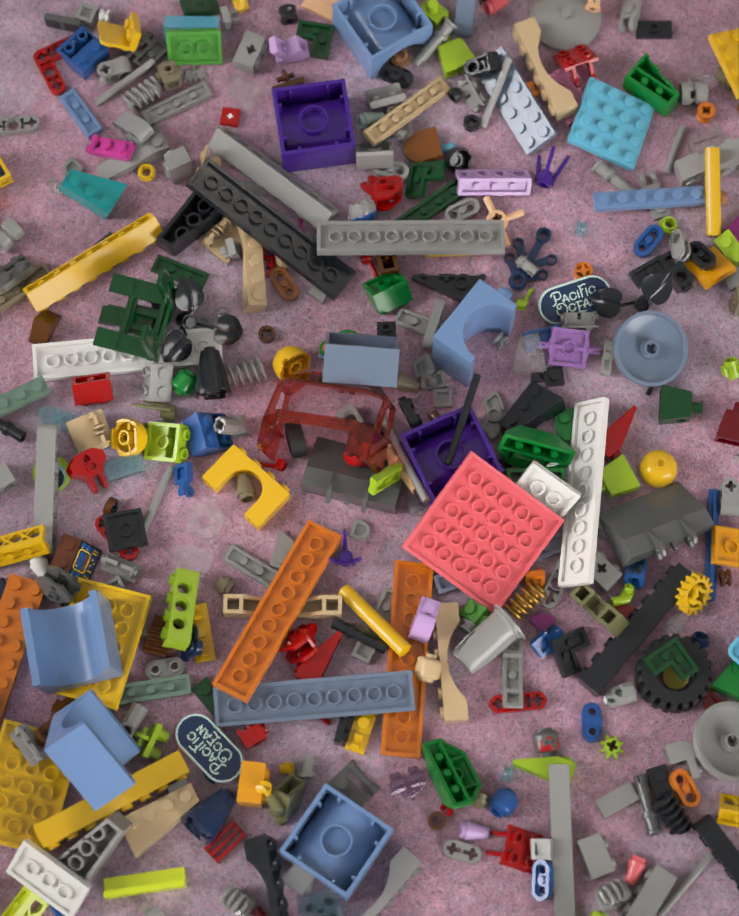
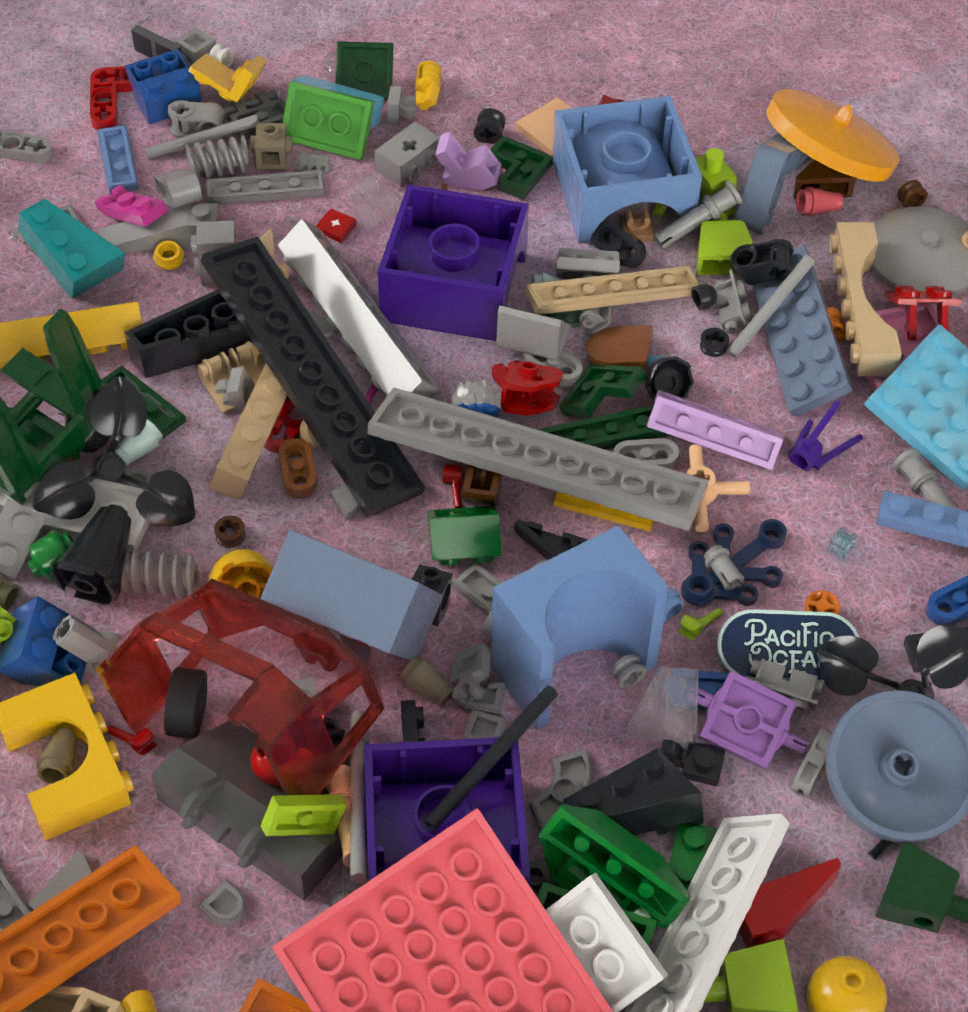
camera: 20 degrees right, 20 degrees down
dark purple plant [330,530,362,567] -> none

